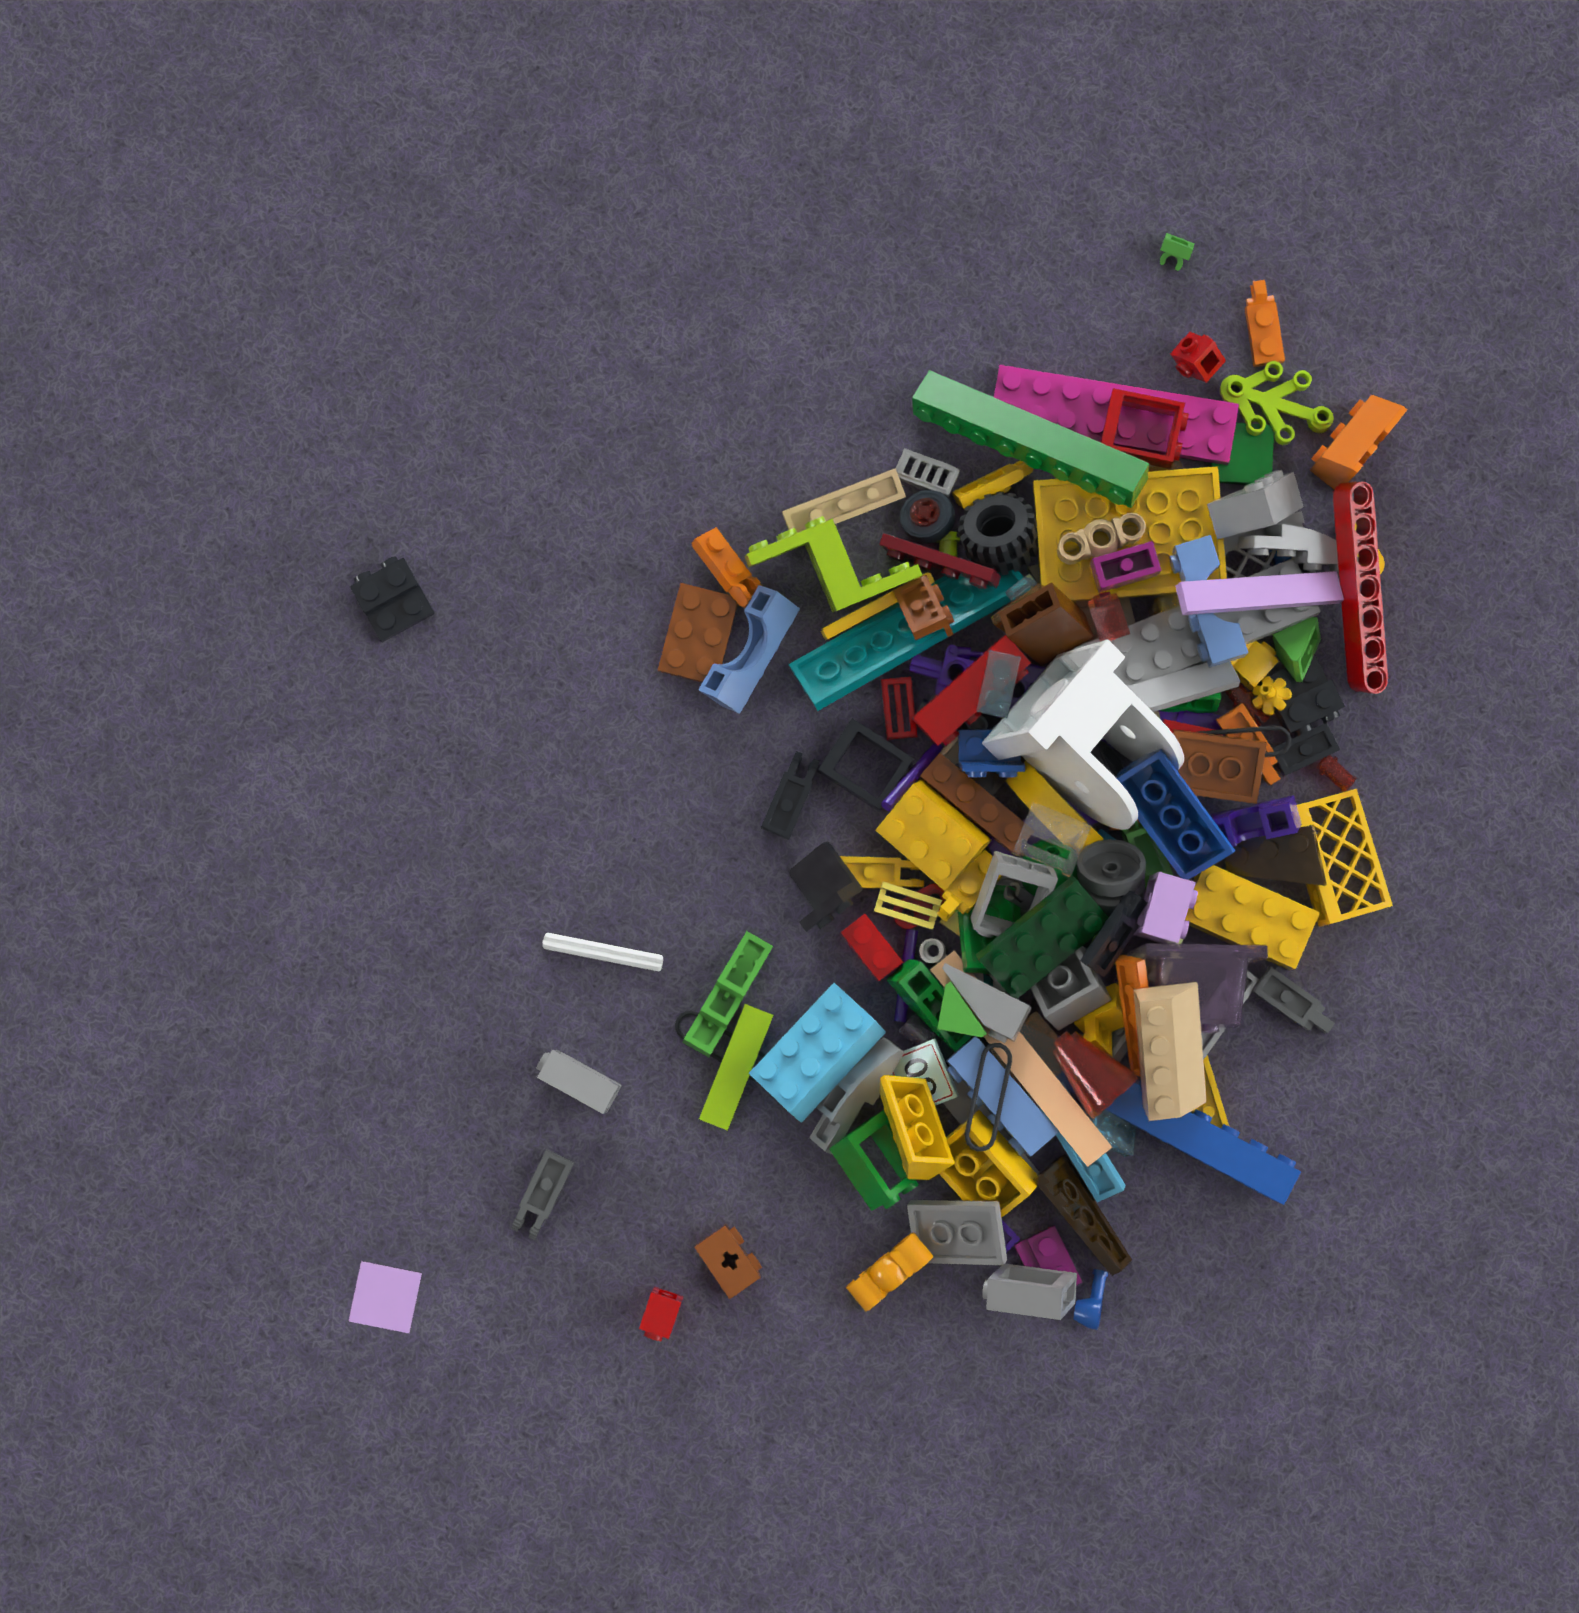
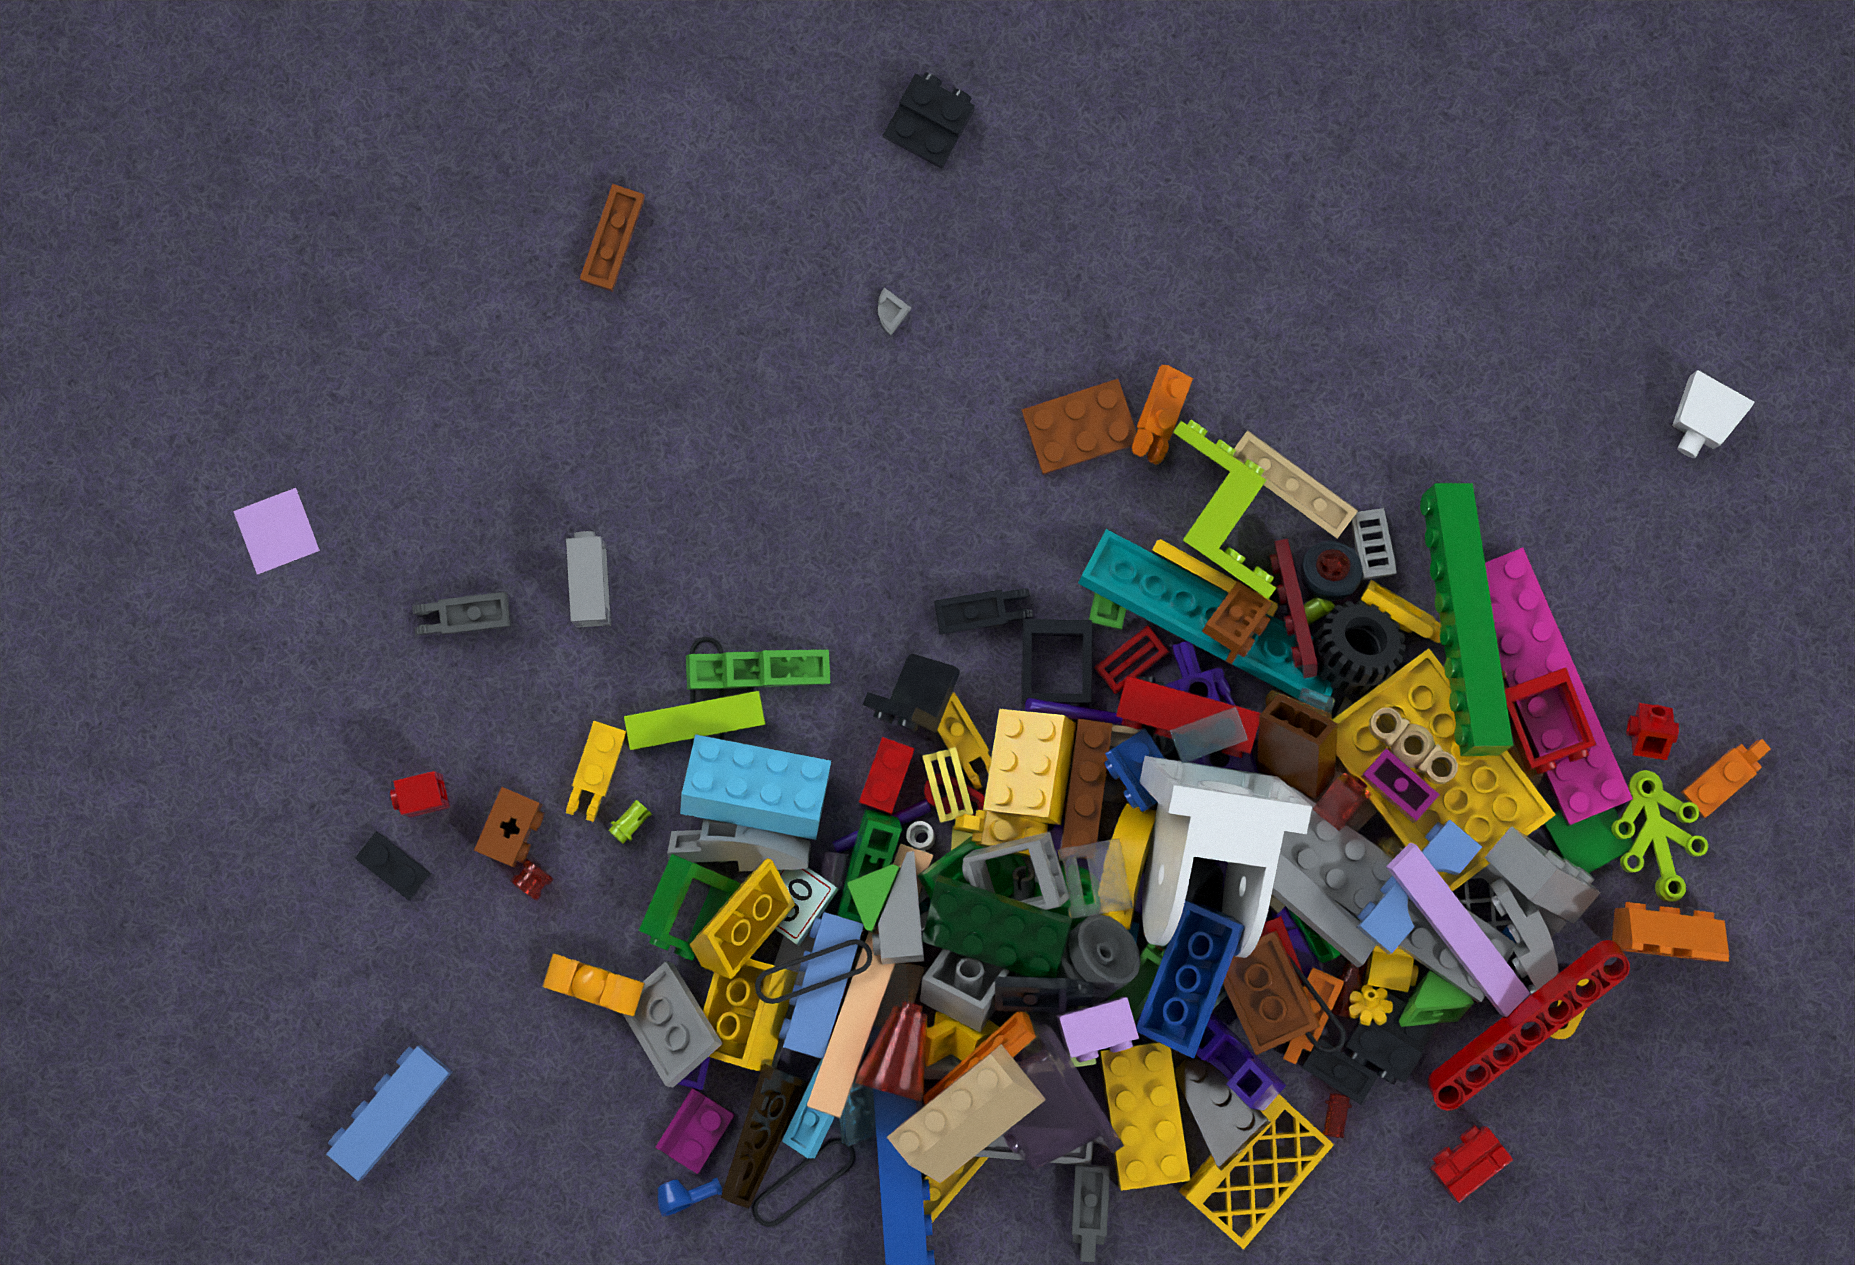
camera: 50 degrees right, 0 degrees up
white axle [543,933,663,971] -> none
medium blue arch [699,585,800,714] -> none
light grey window [983,1264,1077,1320] -> none
bright green tile [1160,233,1194,271] -> none
none -> medium blue brick [326,1045,453,1181]
none -> black plate [355,831,432,901]
none -> clear red wheel [510,859,554,901]
none -> yellow hinge [566,721,627,822]
none -> dark orange plate [580,184,645,292]
none -> lime pin [608,800,652,844]
none -> black piece [752,1139,855,1227]
none -> light grey tile [877,288,911,336]
none -> bright green tile [1089,593,1126,630]
none -> red brick [1429,1125,1513,1203]
none -> white torso [1672,370,1754,458]

